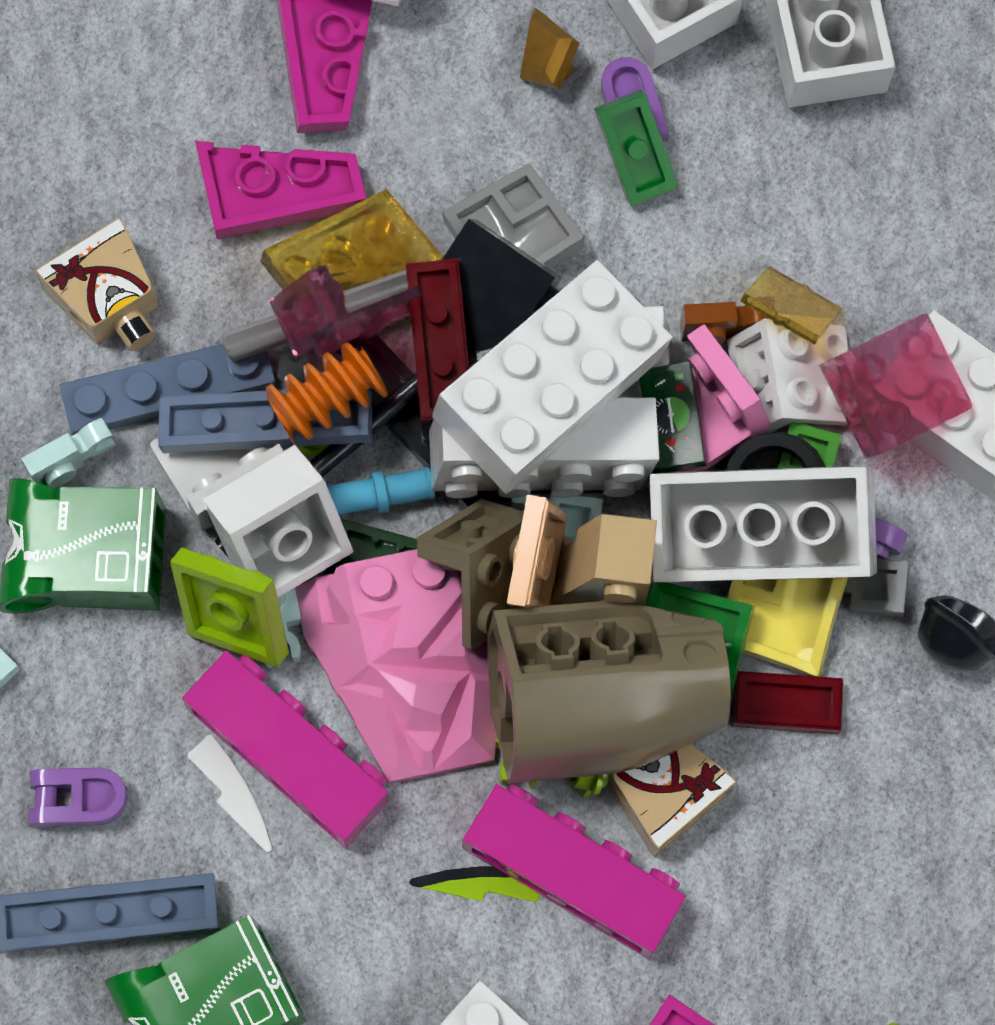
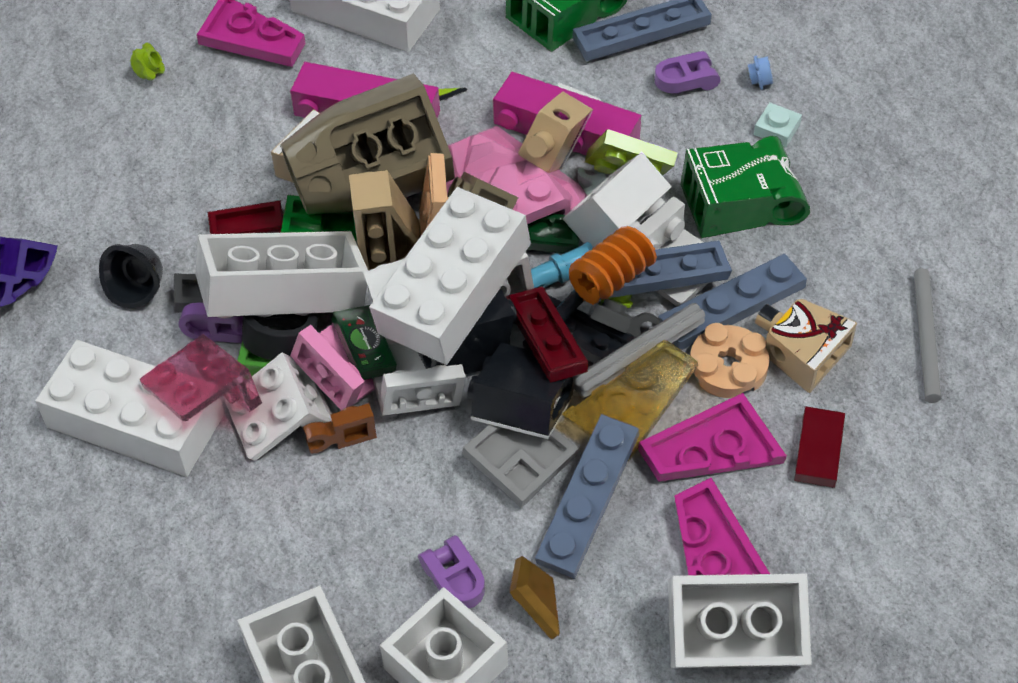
camera: 170 degrees right, 20 degrees down
light aqua plate [21,418,115,488] -> none
clear pink bracket [269,264,422,359] -> none
green plate [594,89,678,206] -> none
clear yellow piece [740,266,842,345] -> none
none -> tan torso [518,91,593,173]
none -> sand blue plate [535,414,639,579]
none -> light nougat plate [689,323,769,398]
none -> dark red tile [794,406,845,488]

